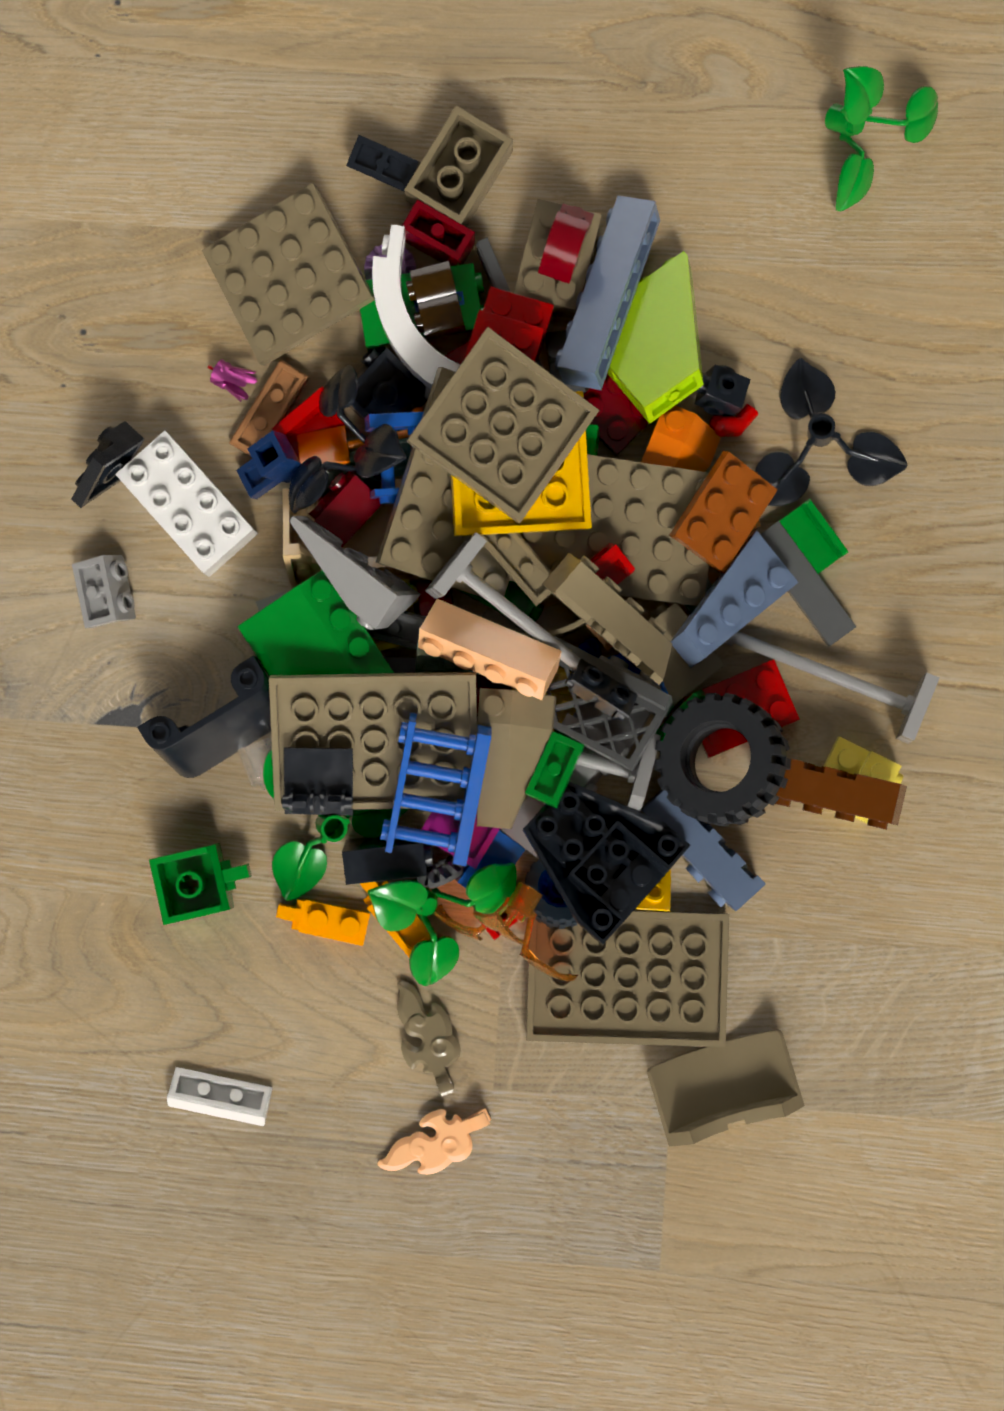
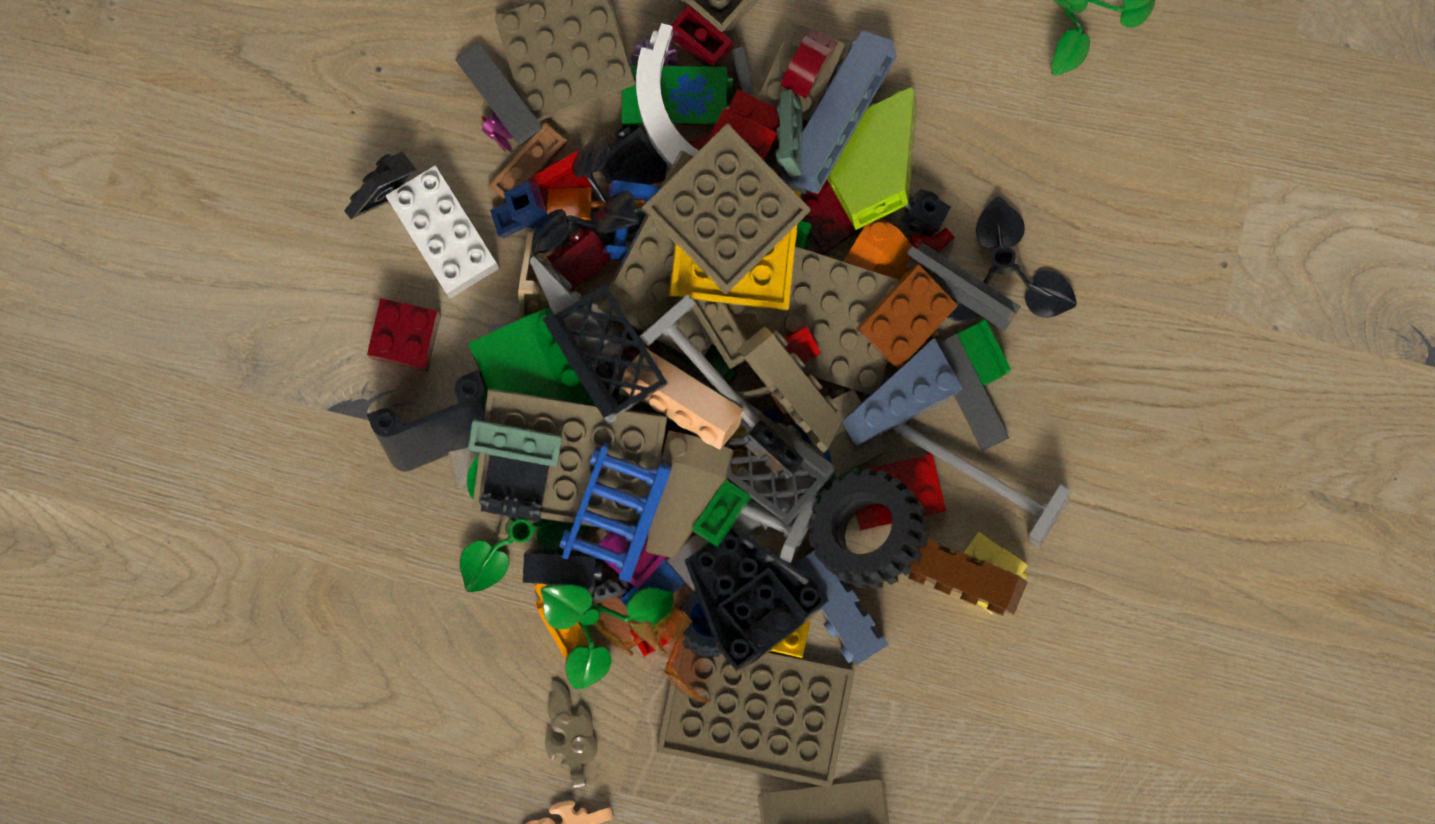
camera: 10 degrees right, 5 degrees down
light grey bracket [72,555,136,628] -> none
green hinge [149,843,252,925] -> none
white slope [167,1067,272,1126] -> none
light orange hinge [276,899,371,946] -> none
dark brown brick [406,261,466,341] -> none
none -> dark red brick [367,298,441,372]
none -> dark grey tile [455,43,543,145]
none -> sand green plate [468,419,563,467]
none -> black fence [542,284,668,425]
none -> sand green plate [776,89,803,177]
none -> dark grey fence [907,243,1021,331]

